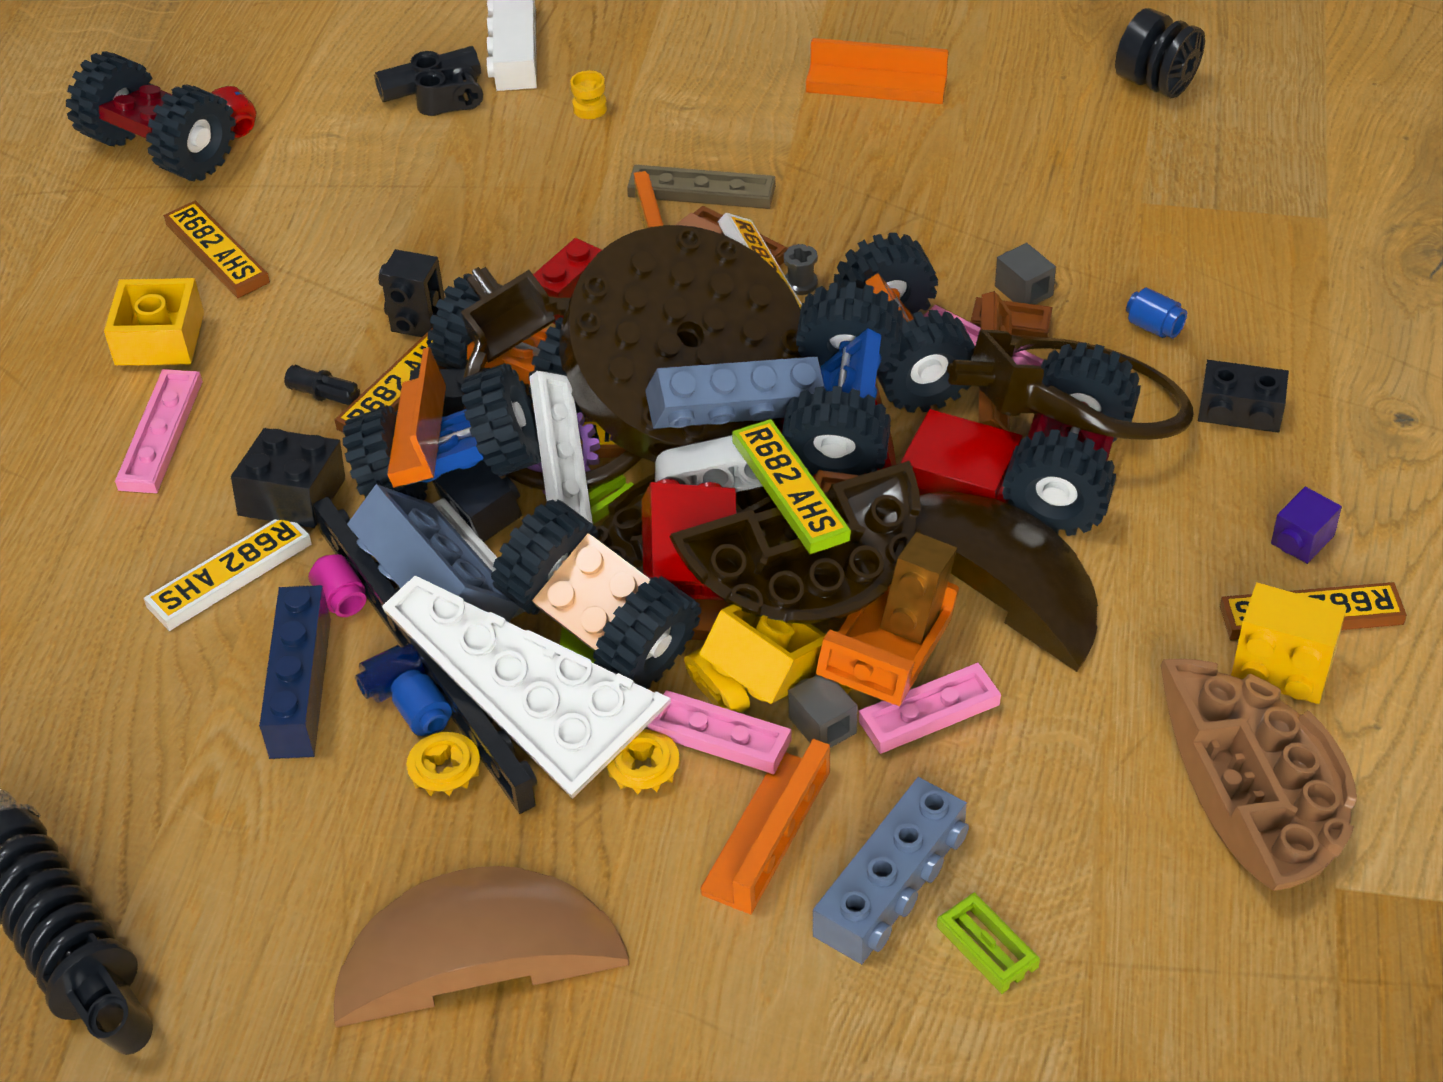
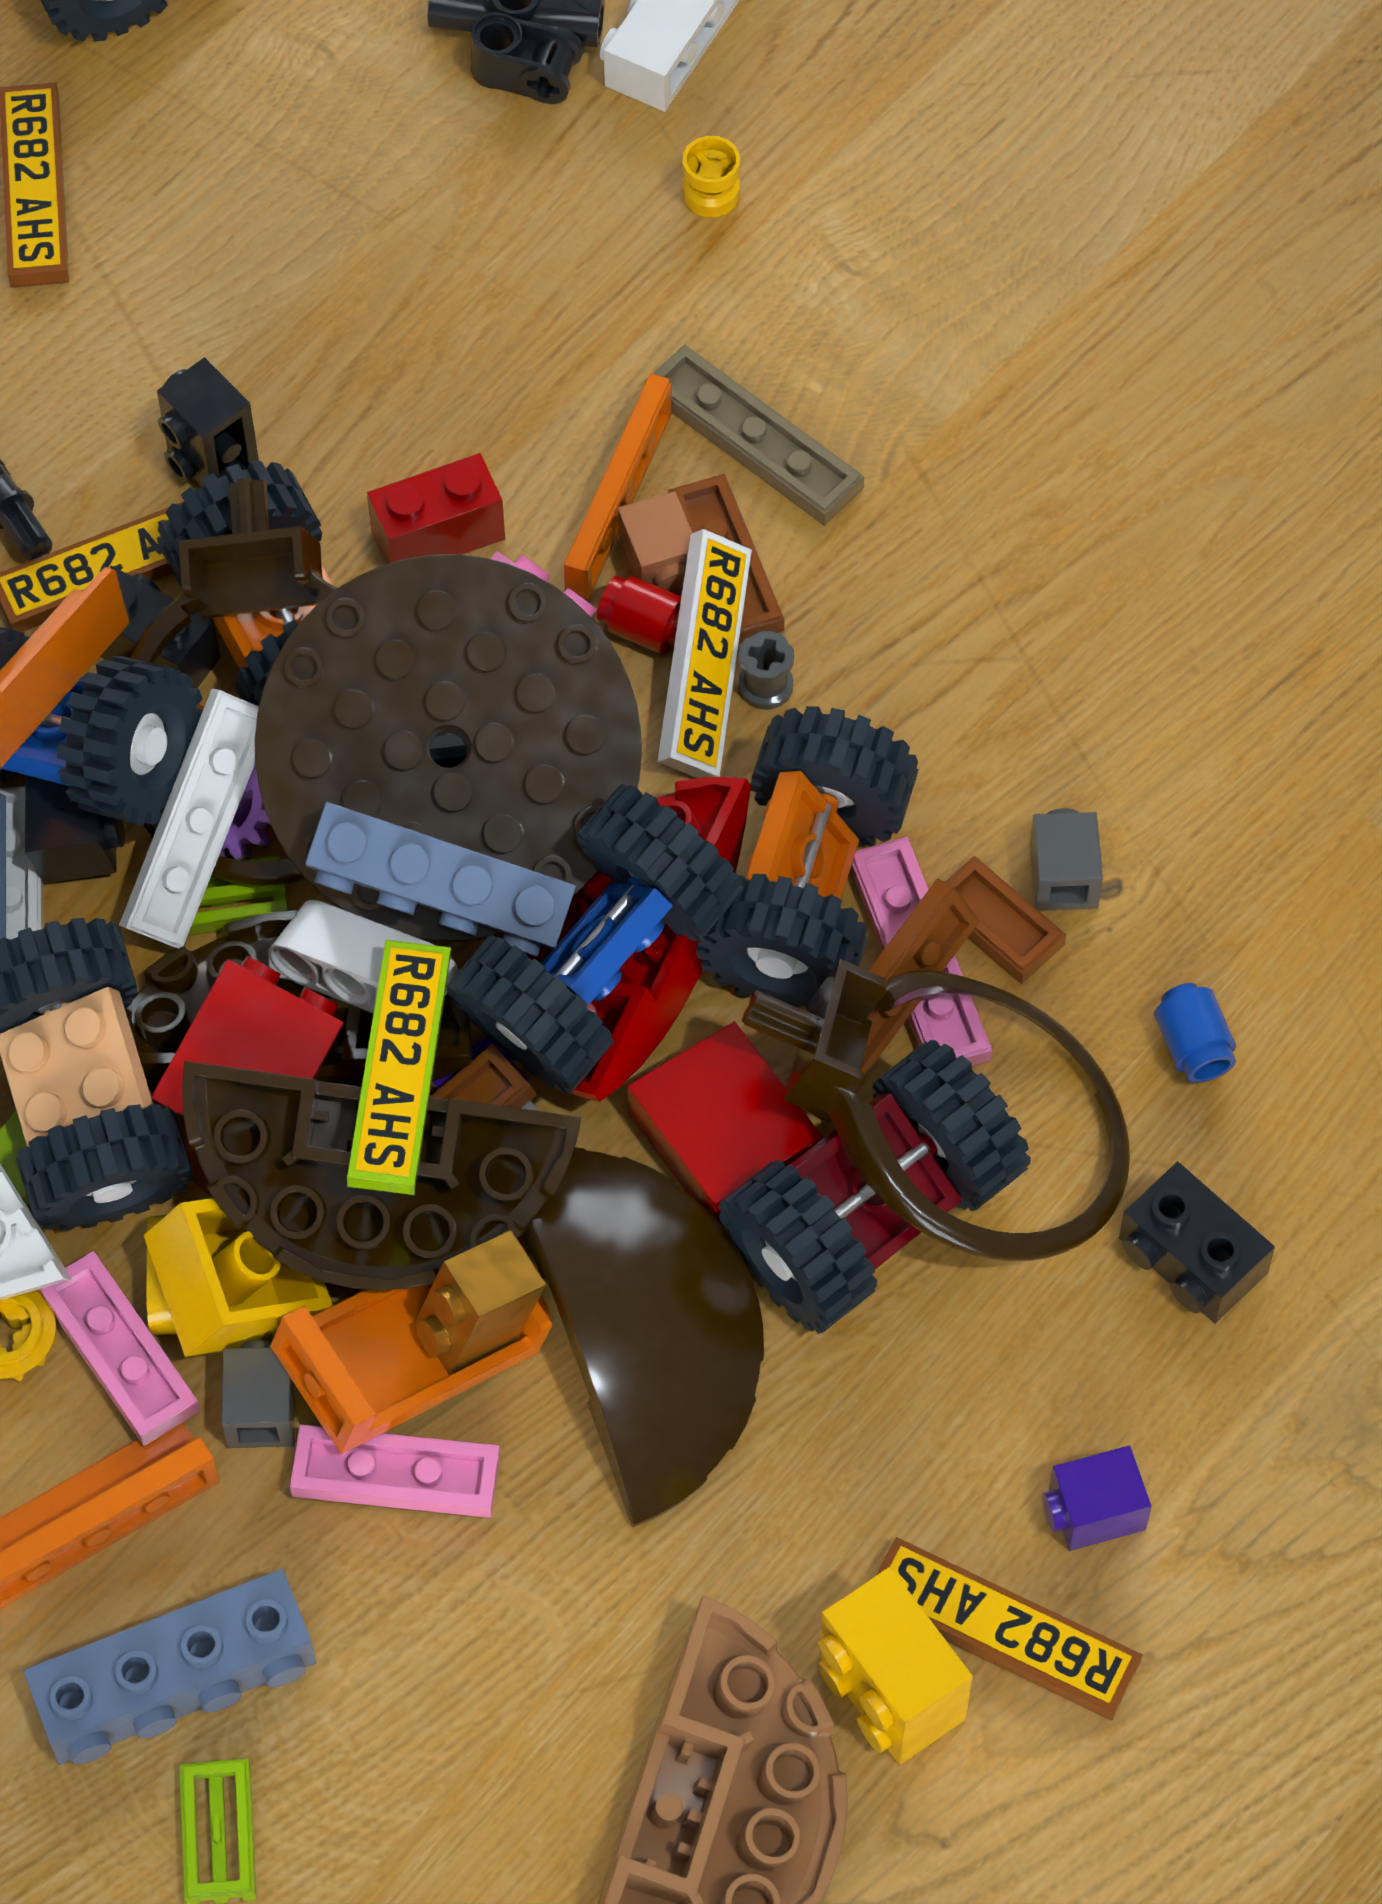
camera: 30 degrees right, 15 degrees up
orange panel [806,38,949,104] -> none

